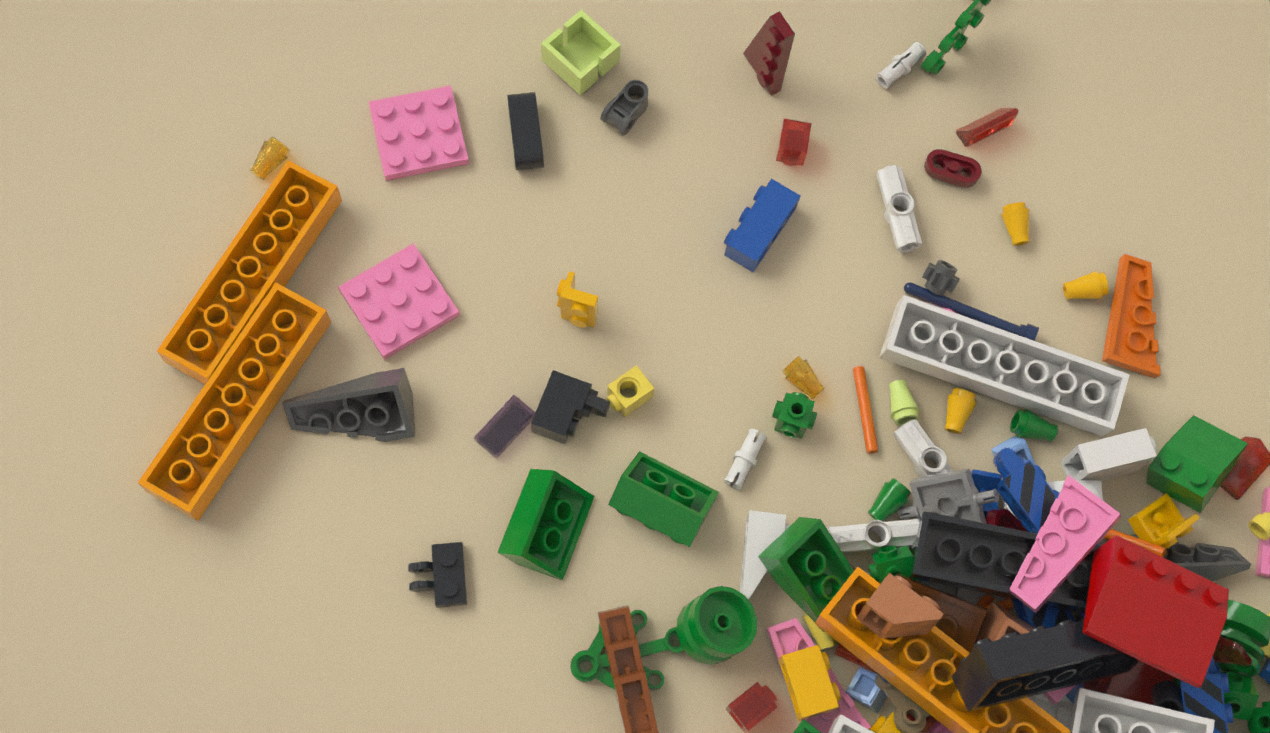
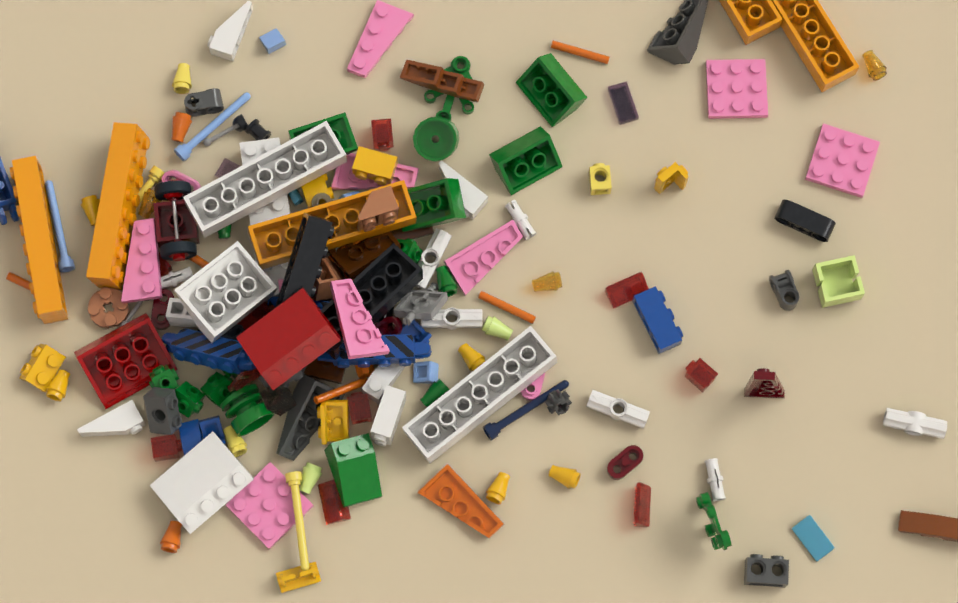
camera: 125 degrees right, 5 degrees up
black hinge [408,542,467,608] -> none
black hinge [531,370,610,444] -> none
green brick [772,392,817,439] -> none
none -> yellowish green cone [299,462,322,494]
none -> clear red brick [347,392,372,425]
none -> bright pink wing [444,220,523,295]
none -> orange piece [551,40,610,64]
none -> clear red slope [605,272,649,309]

